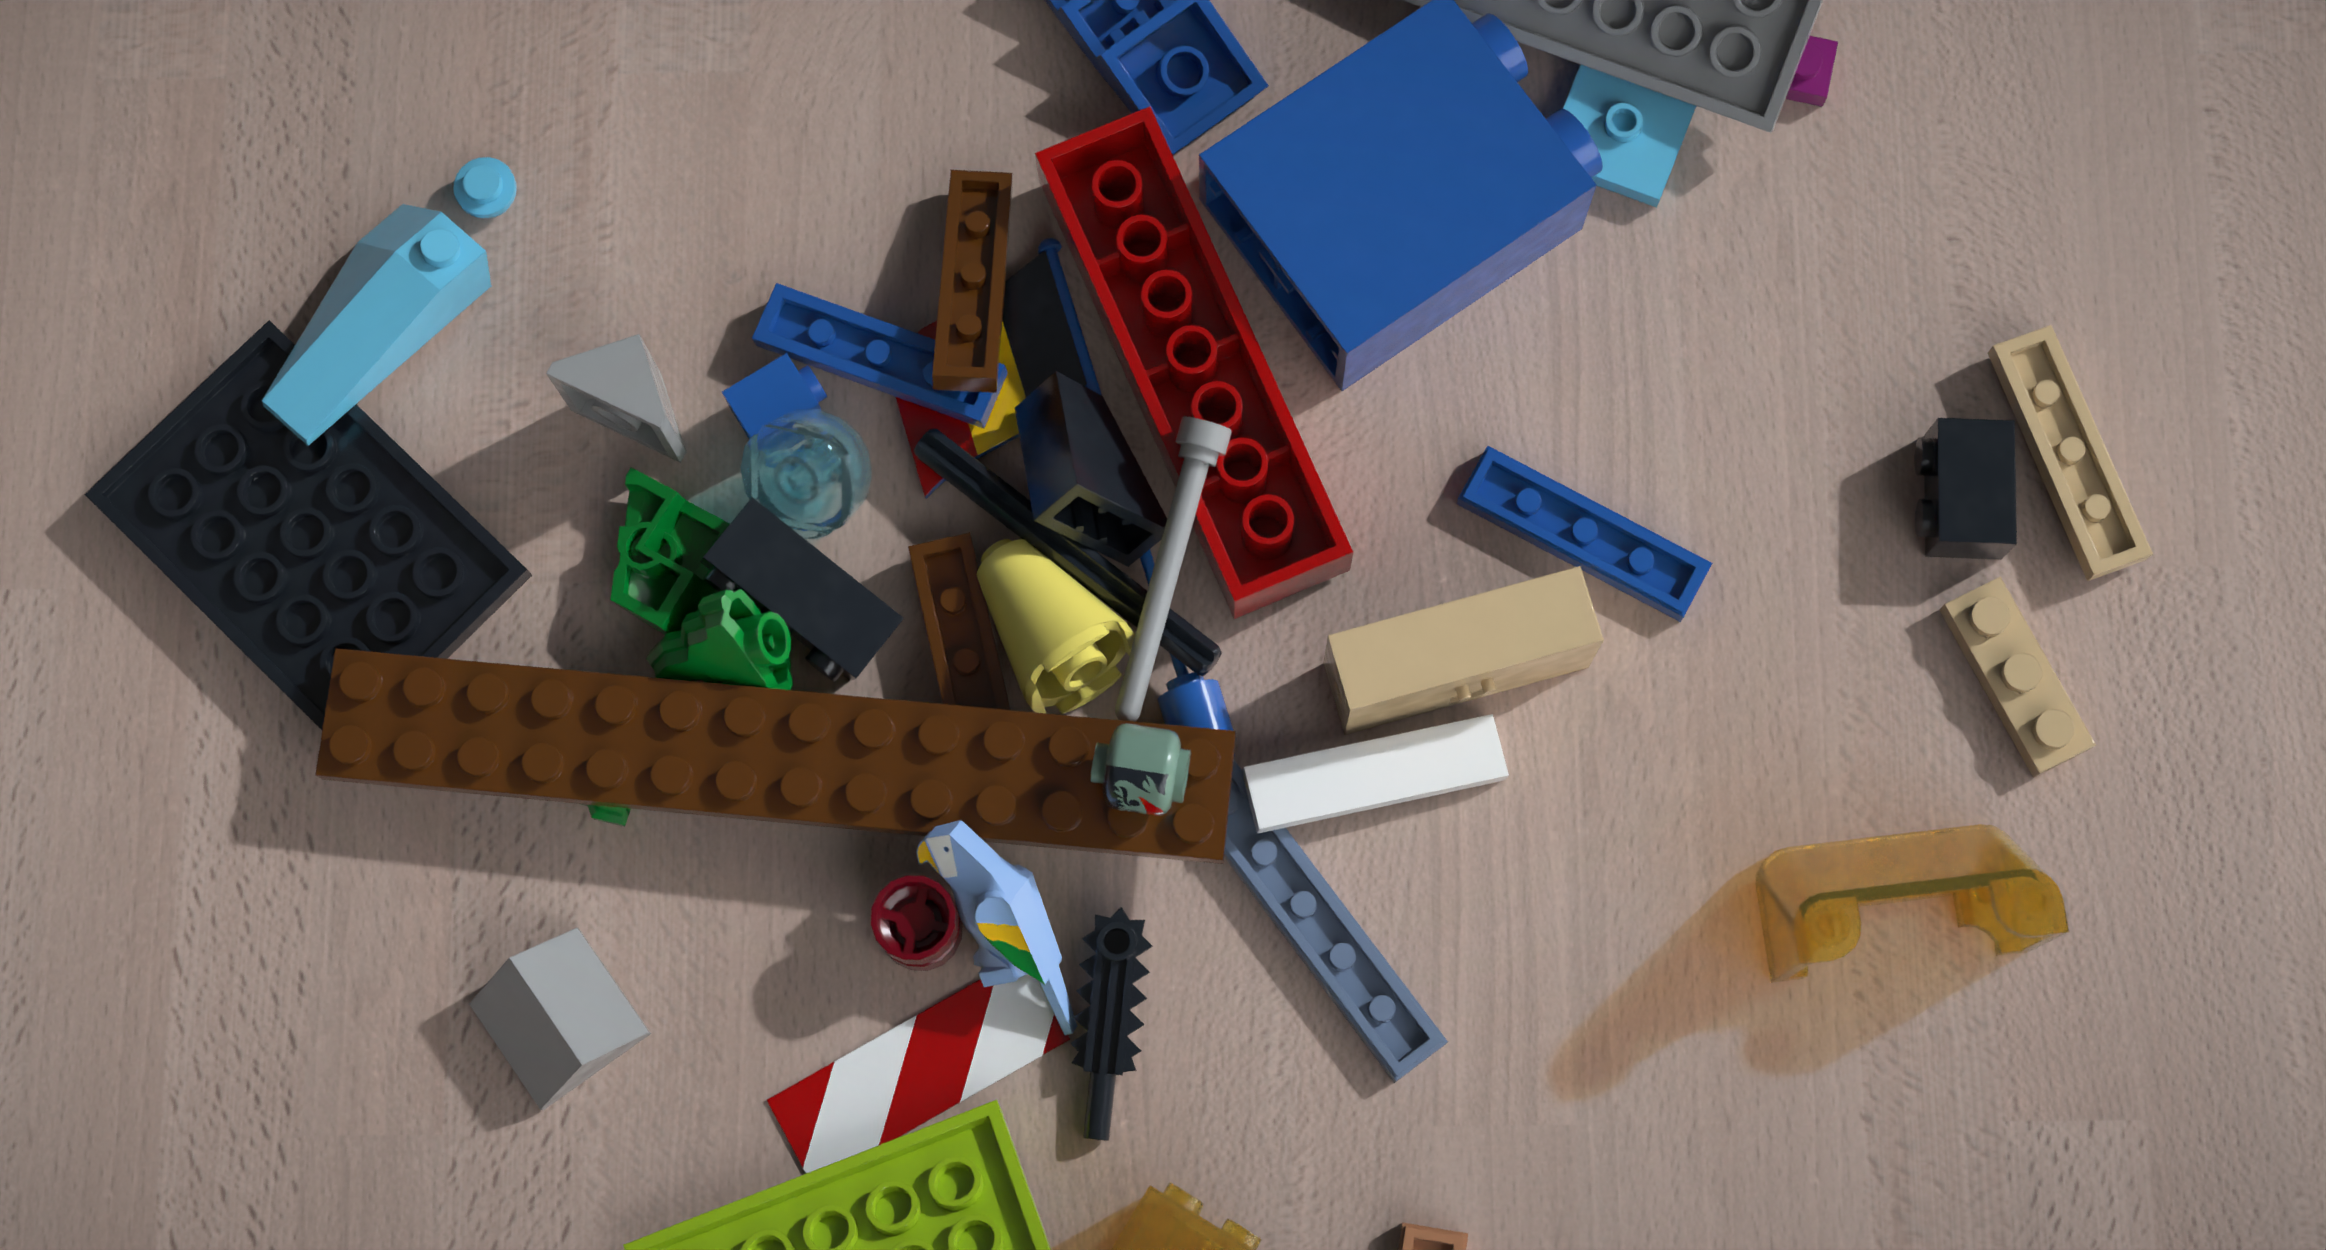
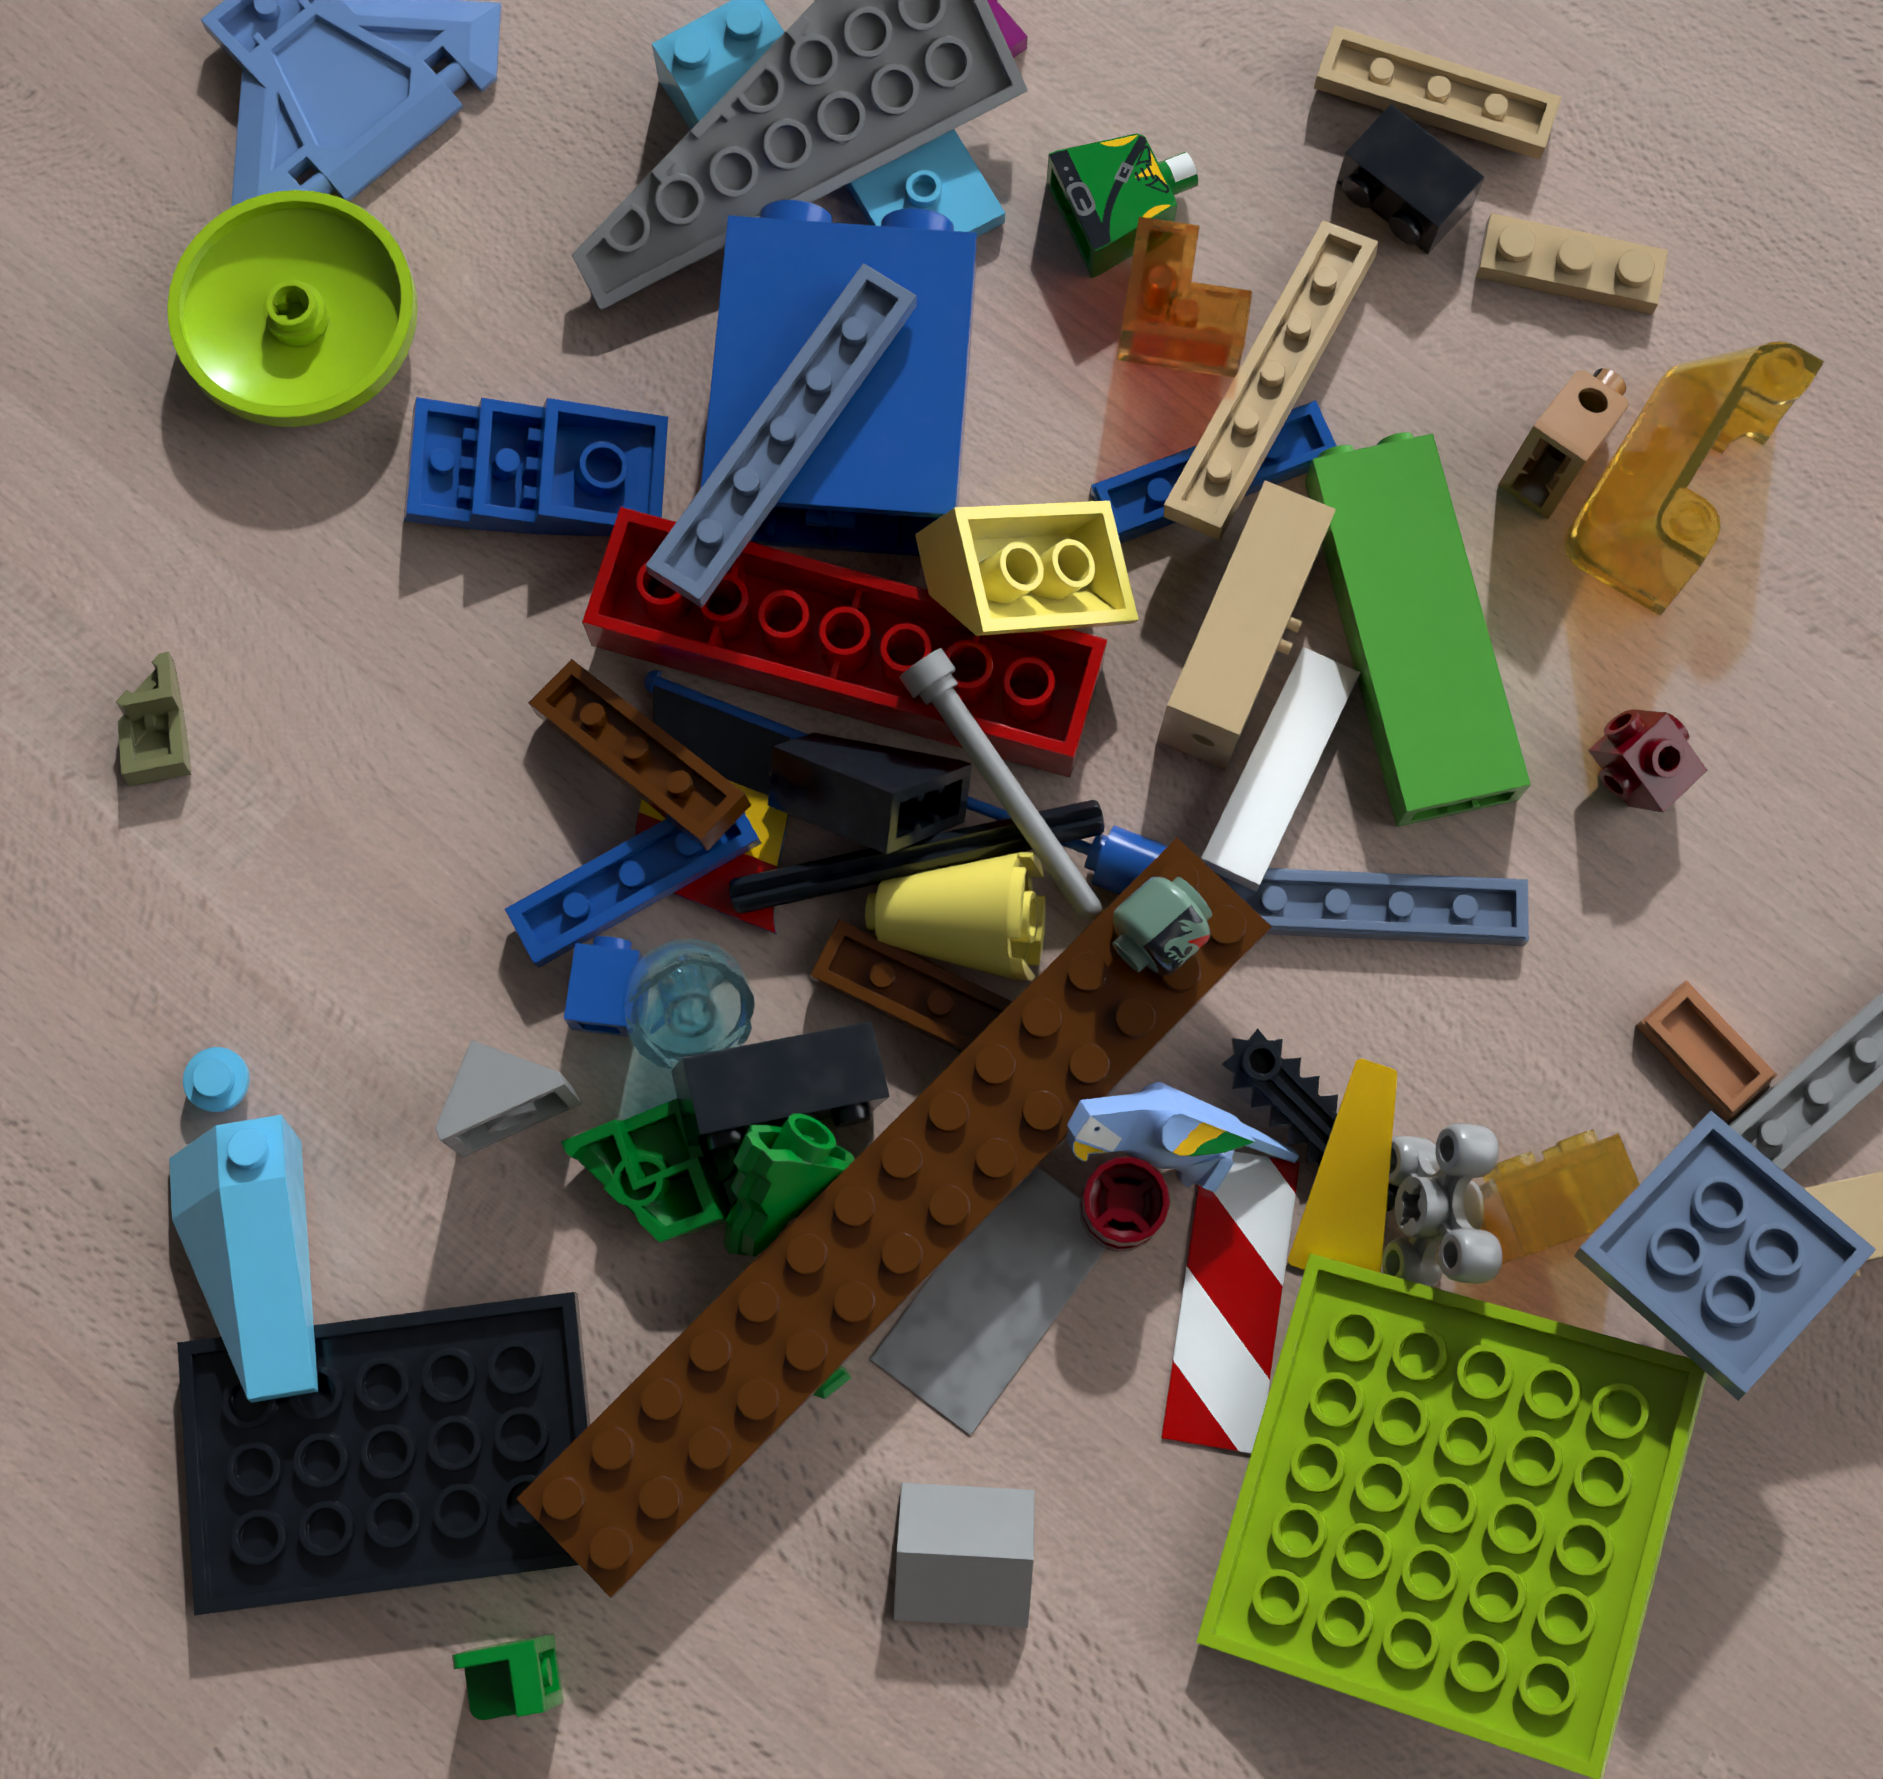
camera: 55 degrees left, 0 degrees up
none -> green panel [452,1633,564,1720]
none -> sand blue plate [646,263,917,608]
none -> flat silver sticker [870,1167,1106,1435]
none -> light yellow slope [915,501,1139,636]
none -> green torso [1046,133,1198,278]
none -> clear orange brick [1117,217,1253,378]
none -> tan plate [1164,220,1378,540]
none -> yellow sticker [1288,1058,1398,1273]
none -> bright green brick [1305,432,1531,827]
none -> light grey gear [1382,1123,1503,1287]
none -> medium nougat torso [1498,368,1629,519]
none -> dark red brick [1588,709,1708,813]

